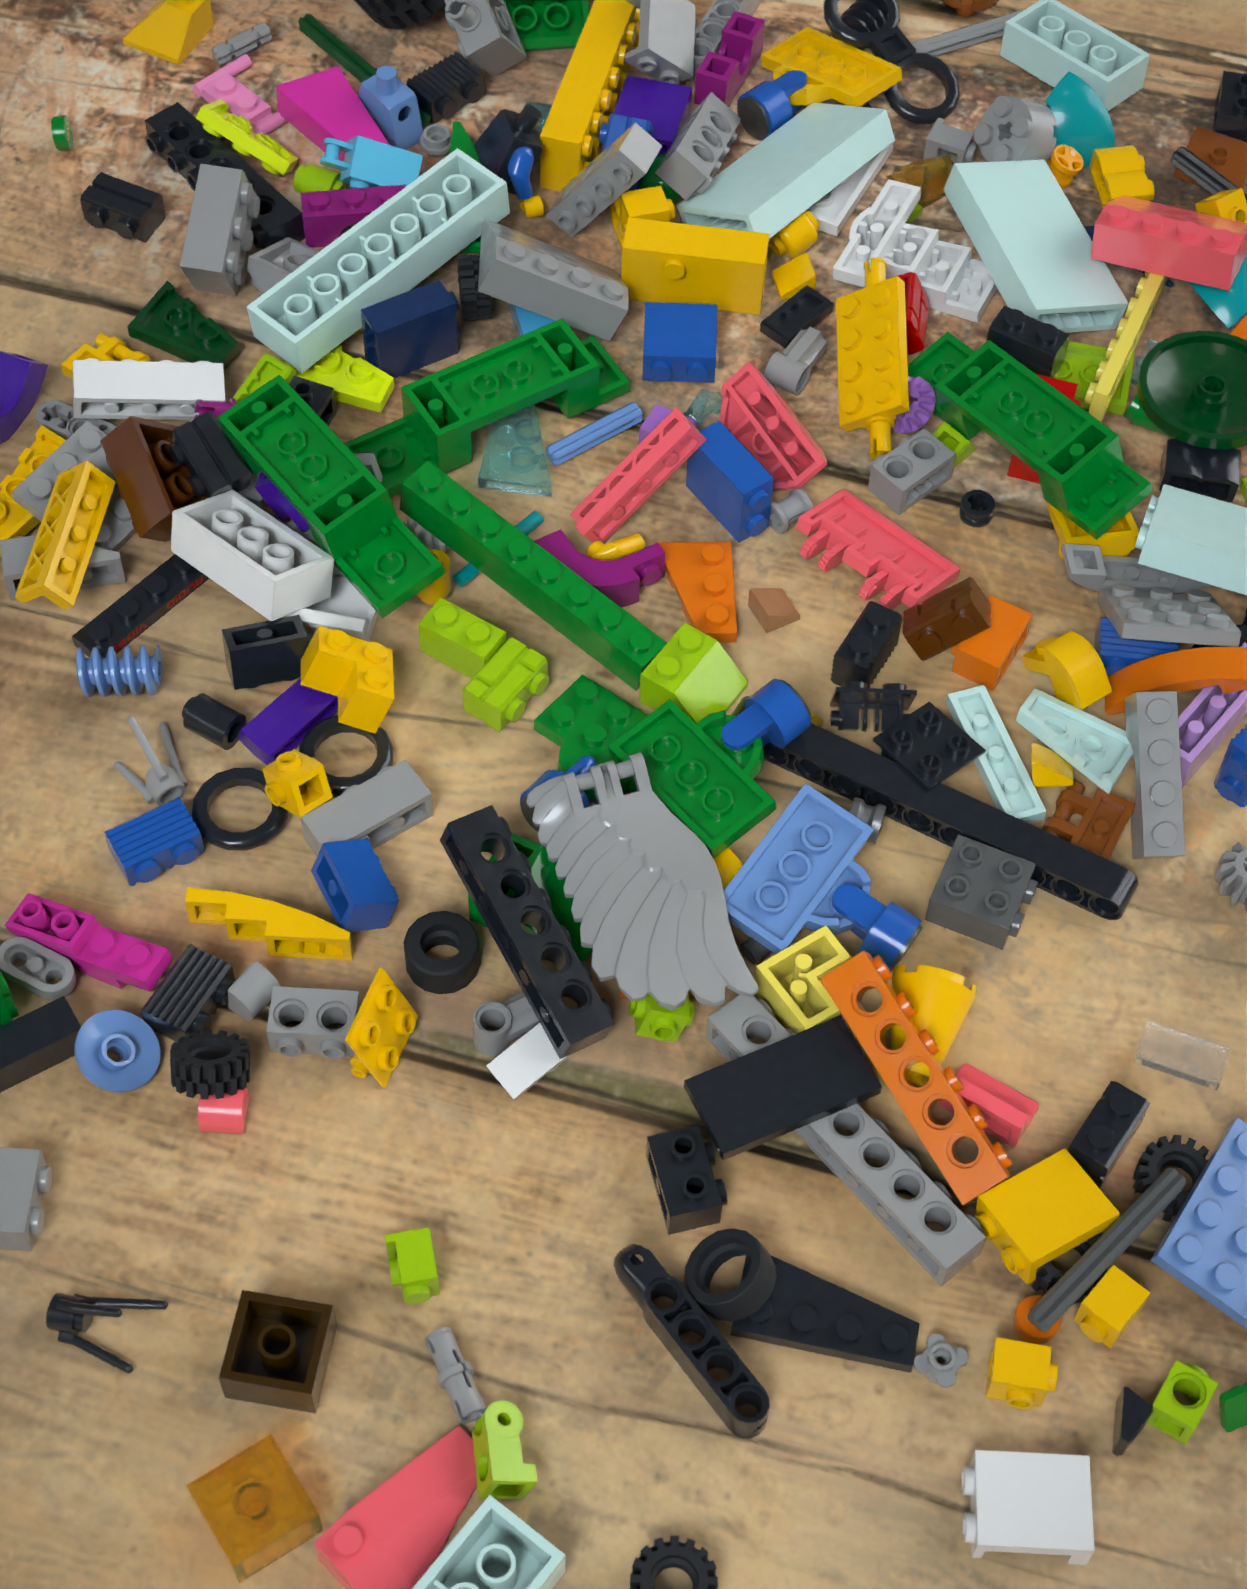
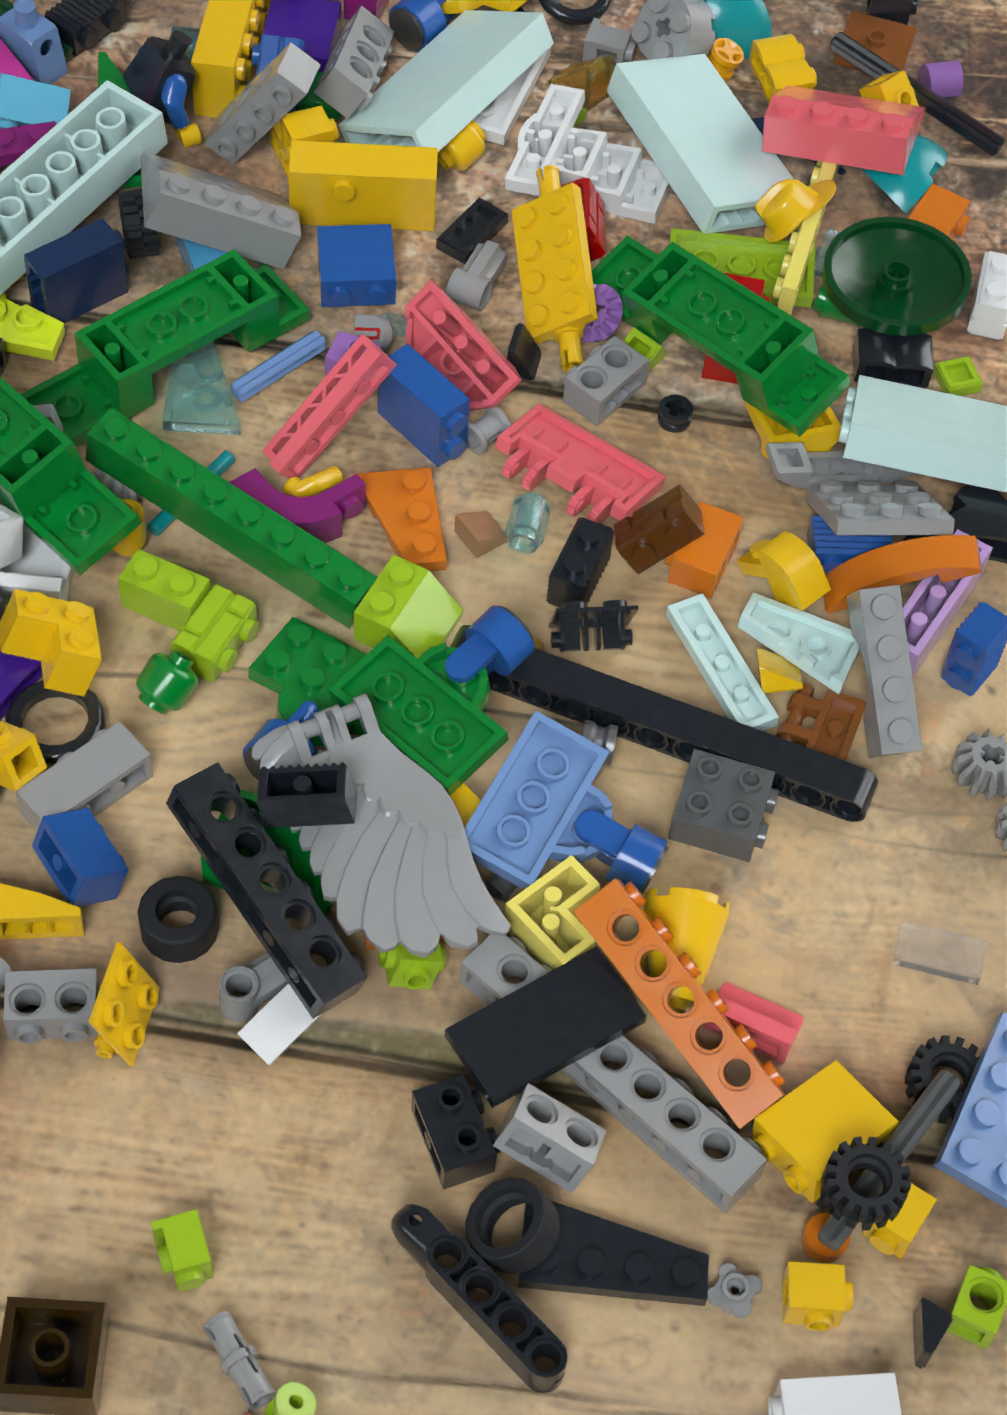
camera: 10 degrees left, 0 degrees up
light grey plate [420,124,452,156] -> none
yellow slope [771,253,816,300] -> none
black hinge [872,702,986,790] -> none
black brick [987,306,1071,378] -> none
black brick [1067,1081,1150,1189] -> none
none -> green head [136,650,198,714]
none -> black brick [257,762,357,828]
none -> light grey tile [354,314,392,351]
none -> light grey brick [493,1083,607,1193]
none -> clear light blue brick [505,493,551,554]
none -> black slope [507,323,542,380]
none -> yellow piece [755,179,837,243]
none -> black tyre [821,1136,911,1230]

